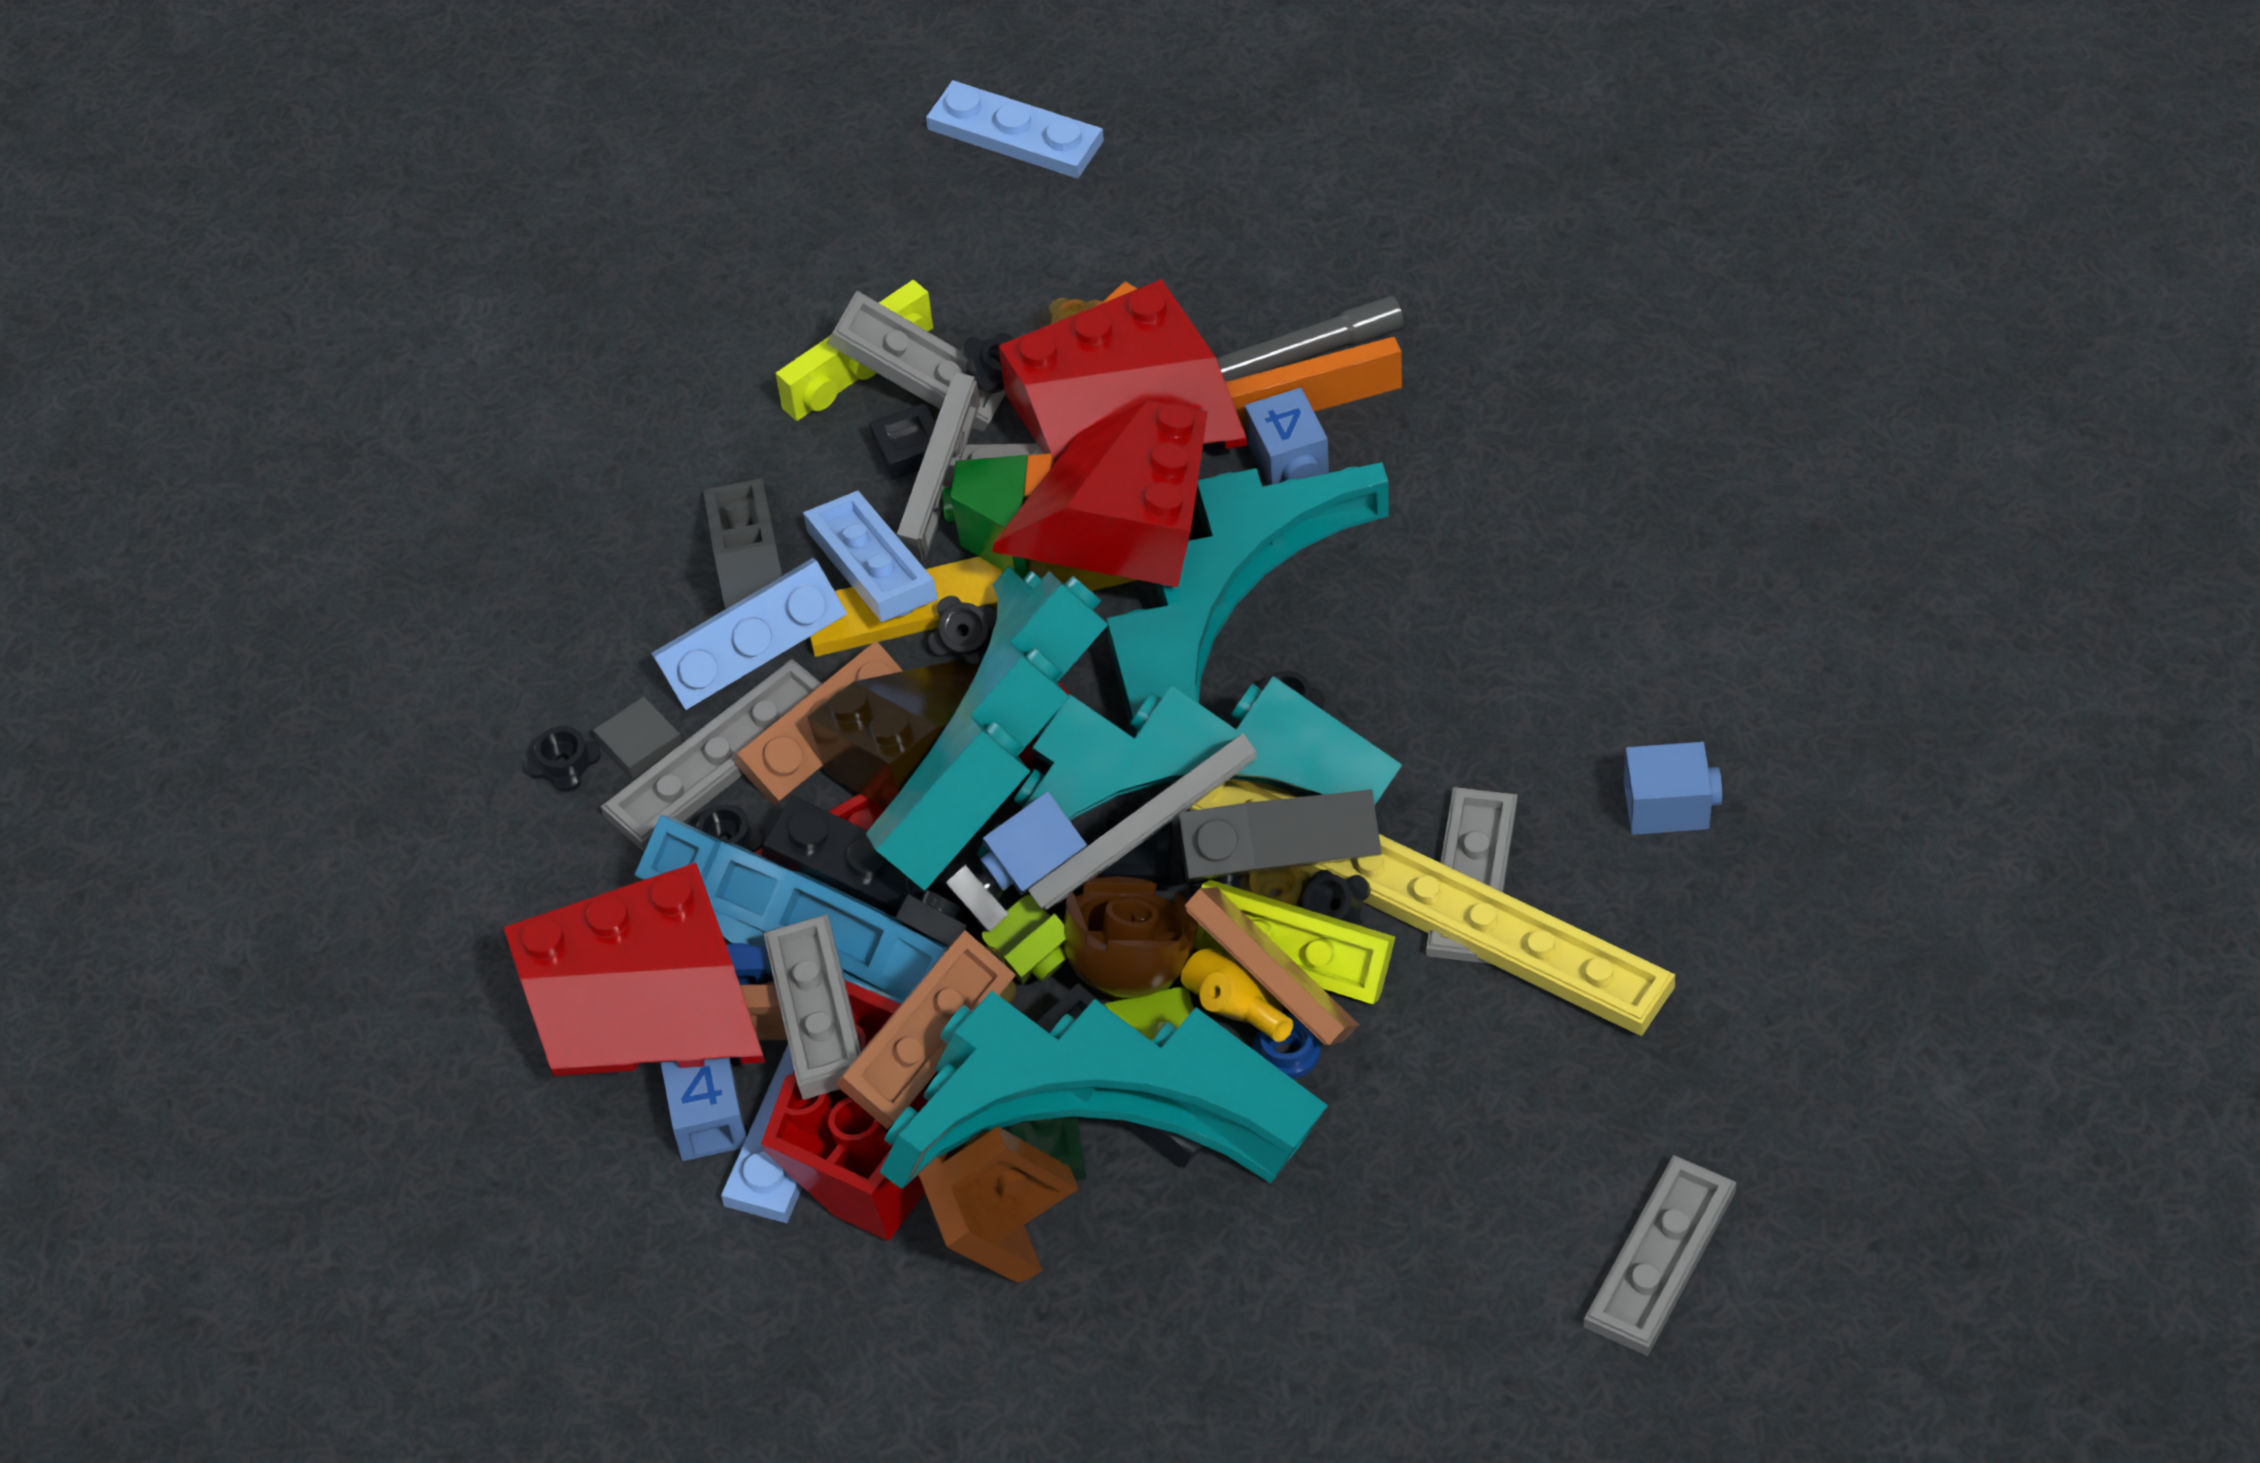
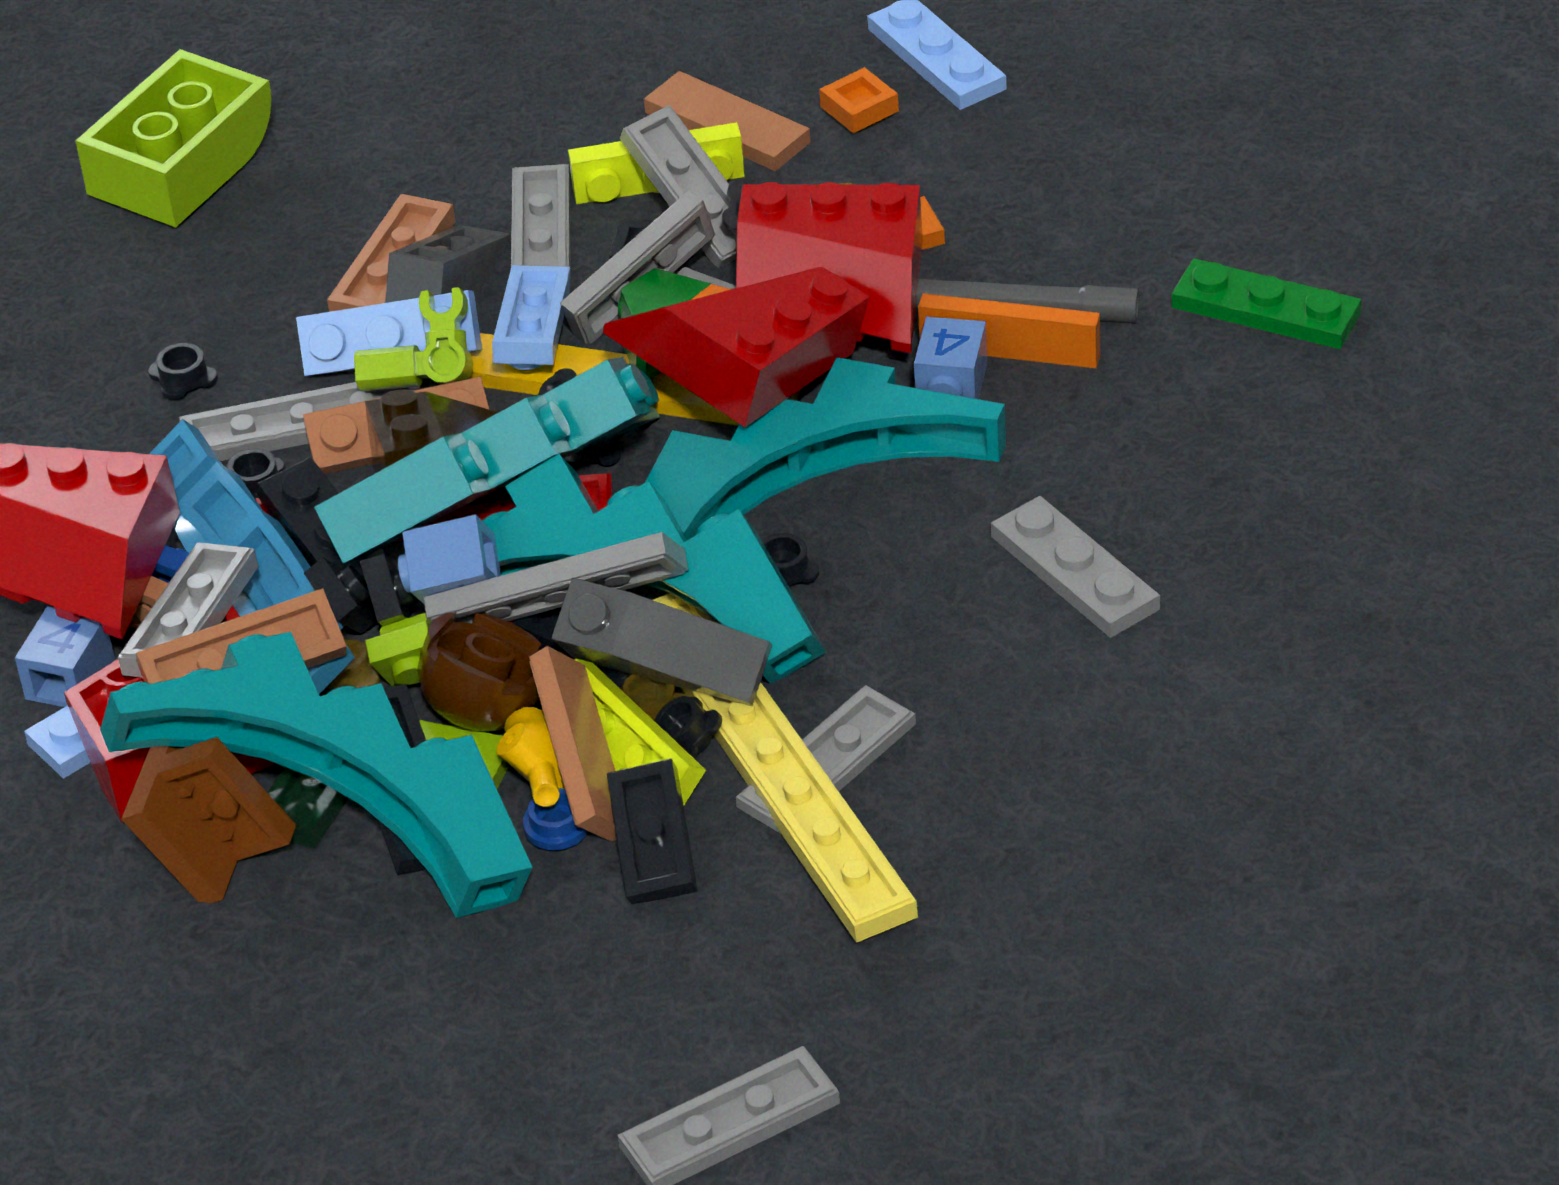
camera: 30 degrees right, 10 degrees down
dark grey tile [593,696,683,779] -> none
medium blue brick [1623,742,1722,835] -> none
none -> lime brick [75,49,271,228]
none -> nougat plate [327,194,455,312]
none -> lime bar [354,287,473,391]
none -> light grey tile [511,164,571,282]
none -> black plate [607,758,698,904]
none -> nougat tile [644,71,811,171]
none -> orange plate [819,67,899,134]
none -> light grey plate [991,496,1160,638]
none -> green plate [1172,258,1362,349]

